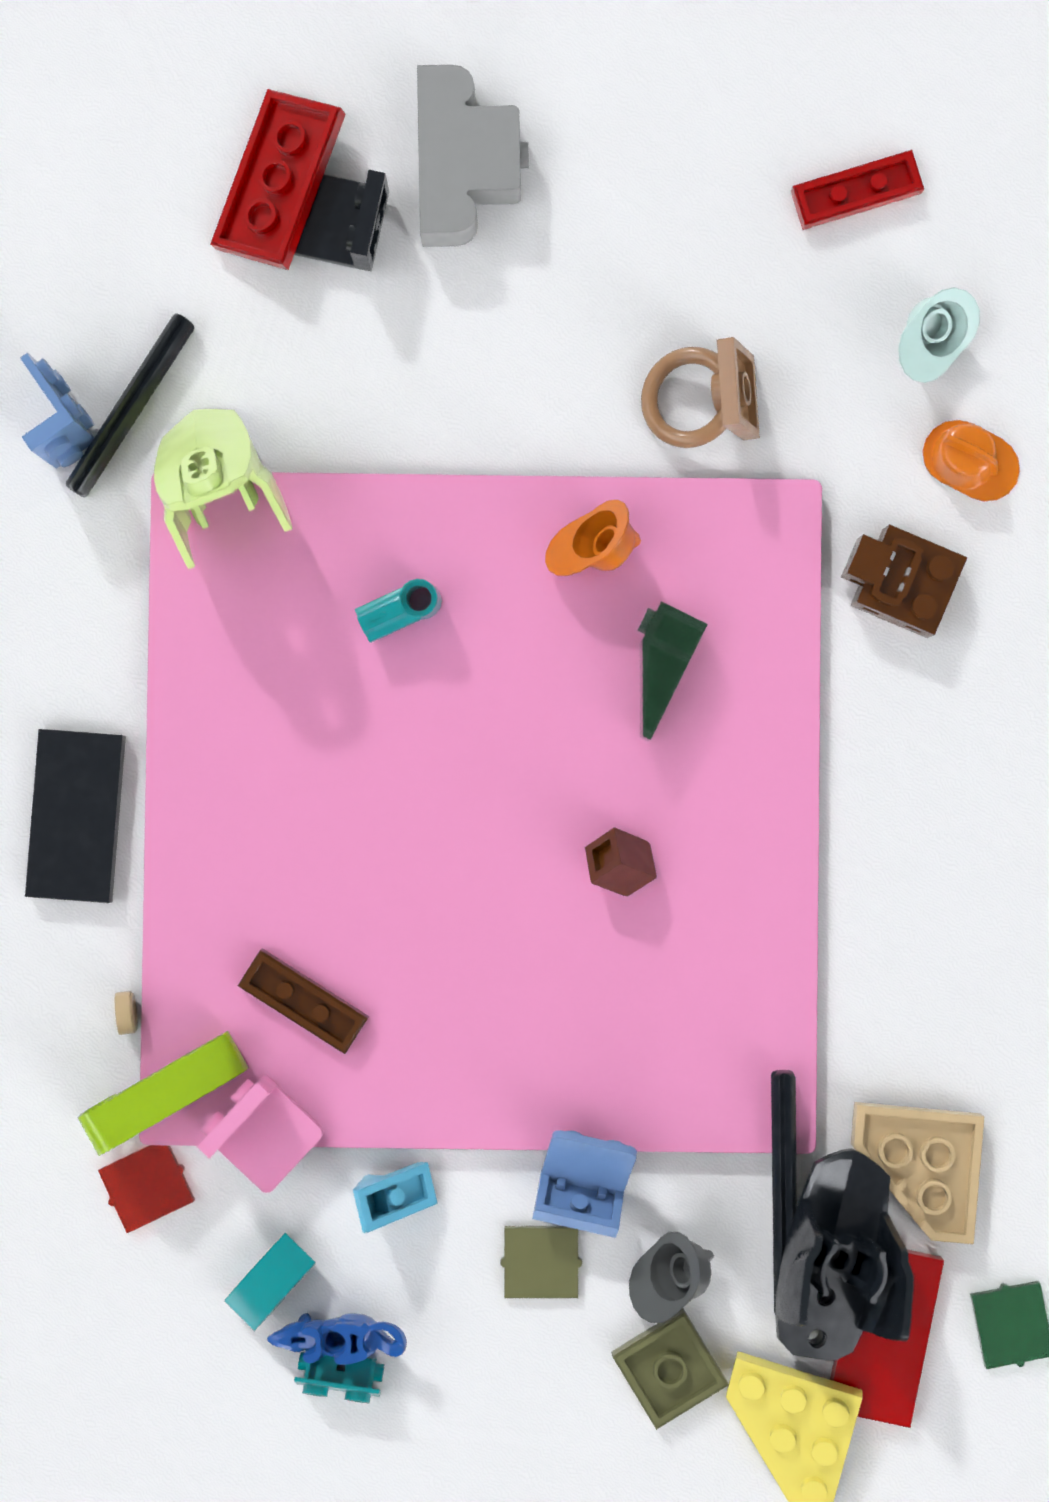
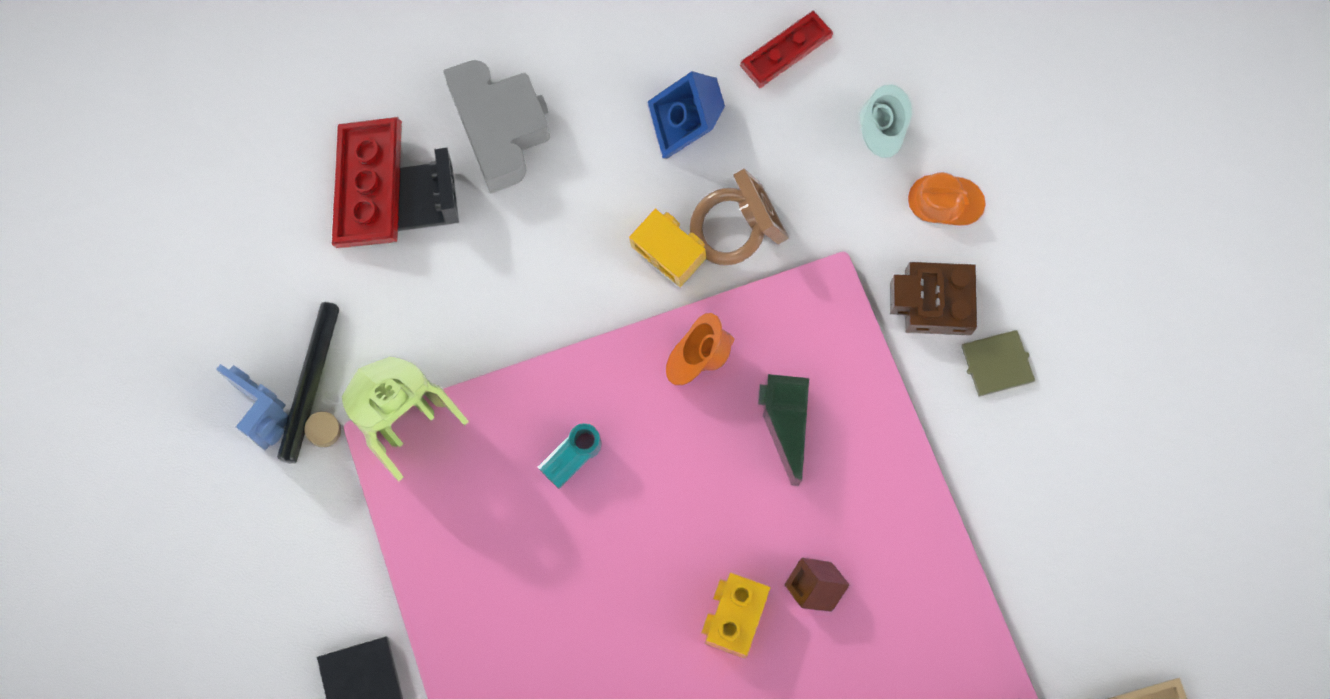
camera: 25 degrees left, 15 degrees down
none -> tan tile [304,412,341,447]
none -> yellow brick [629,208,706,288]
none -> blue slope [647,71,725,159]
none -> yellow brick [701,572,771,659]
none -> olive piece [961,330,1035,397]

